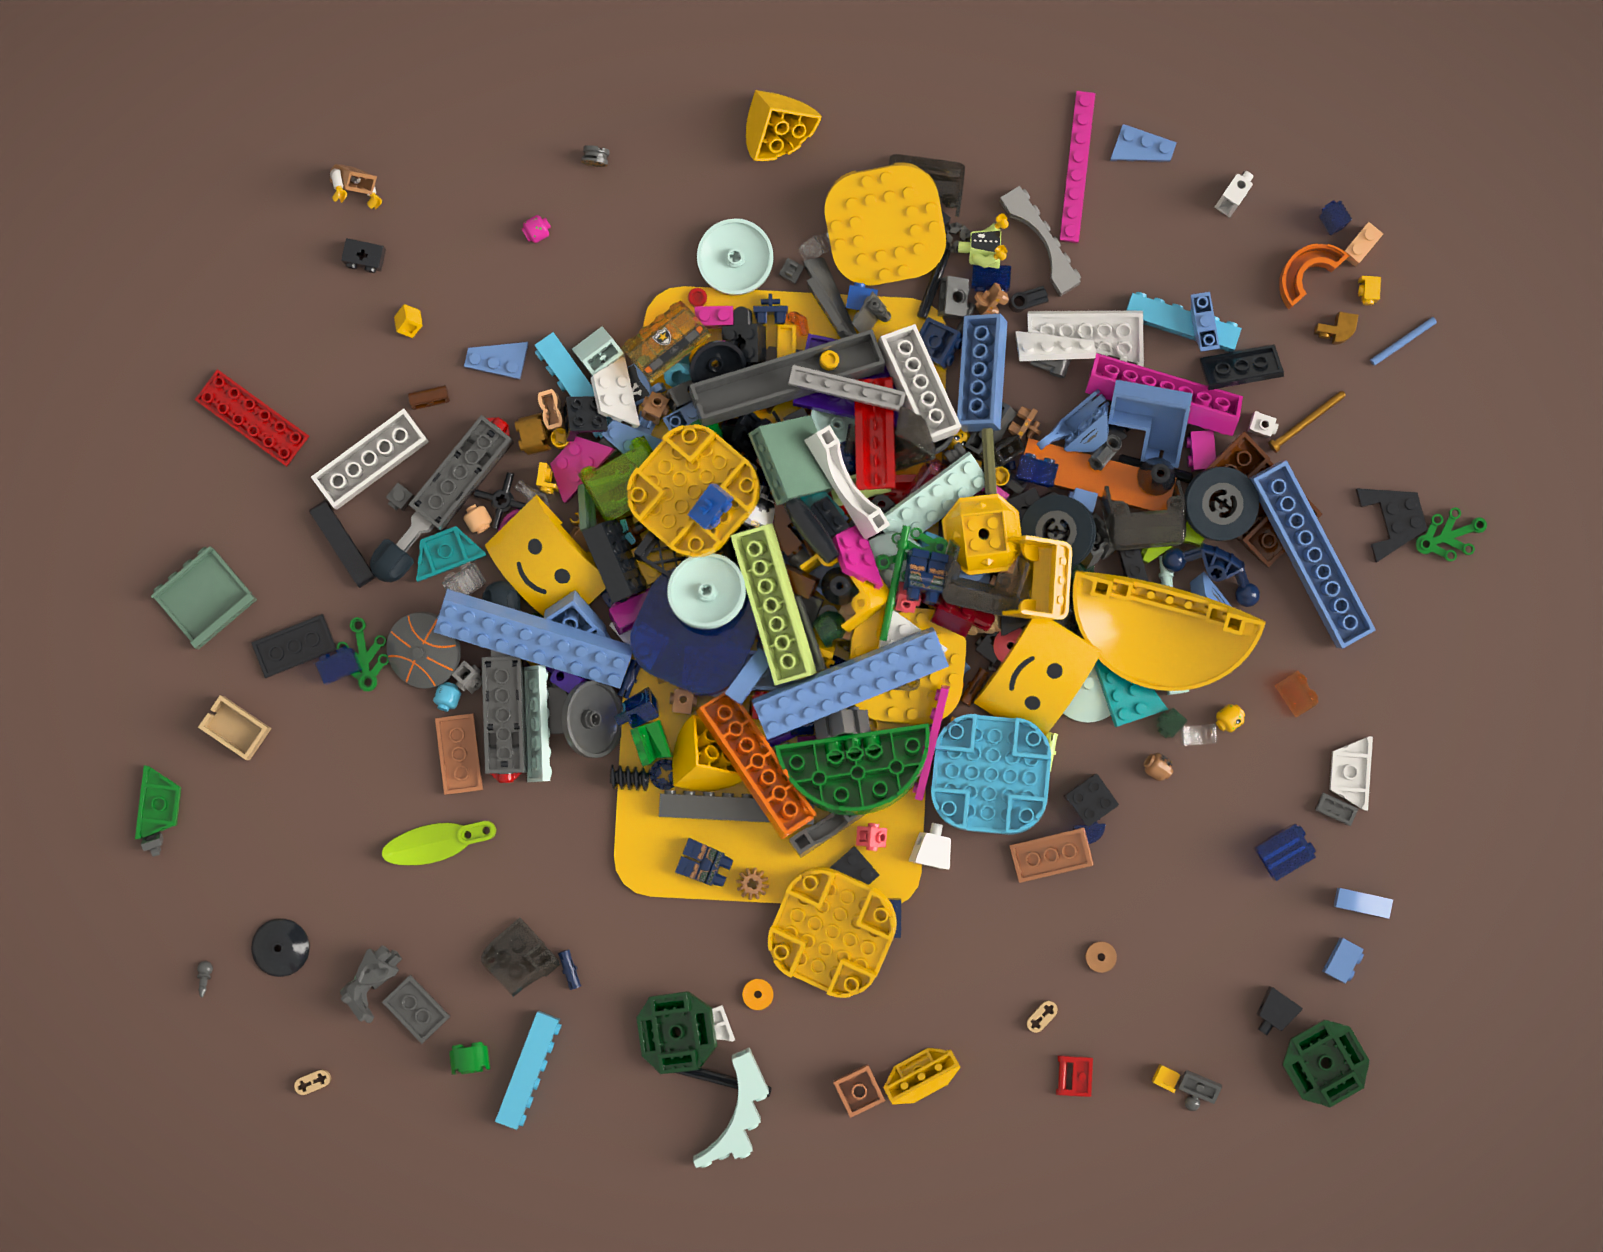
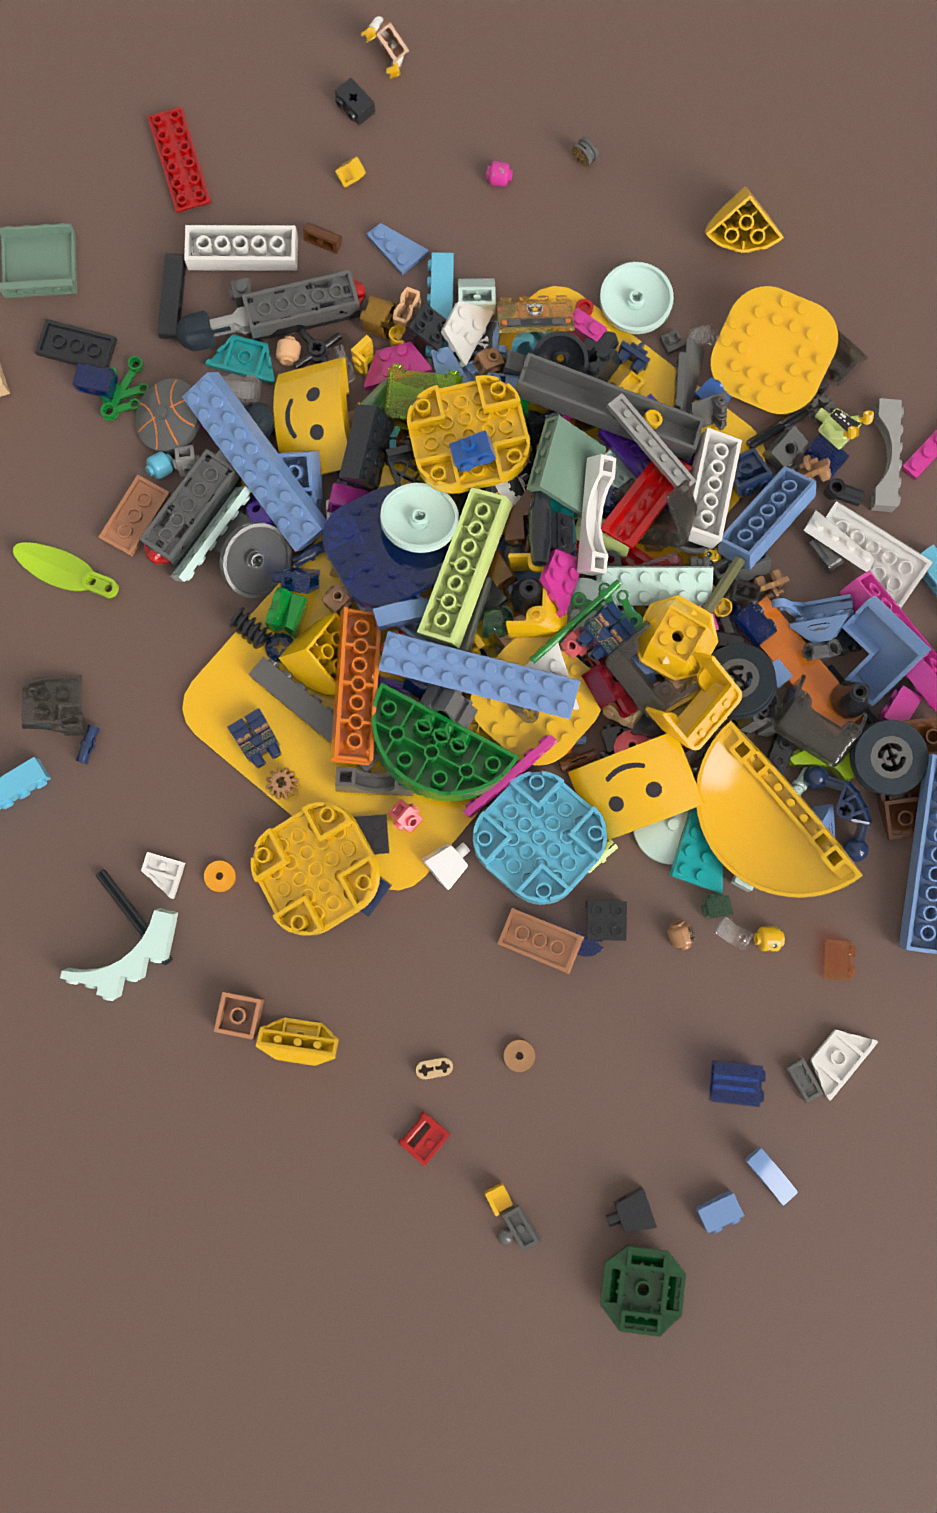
camera: 35 degrees right, 5 degrees down
dark green piece [636,991,717,1074] -> none
clear orange arm [787,311,810,336] -> none

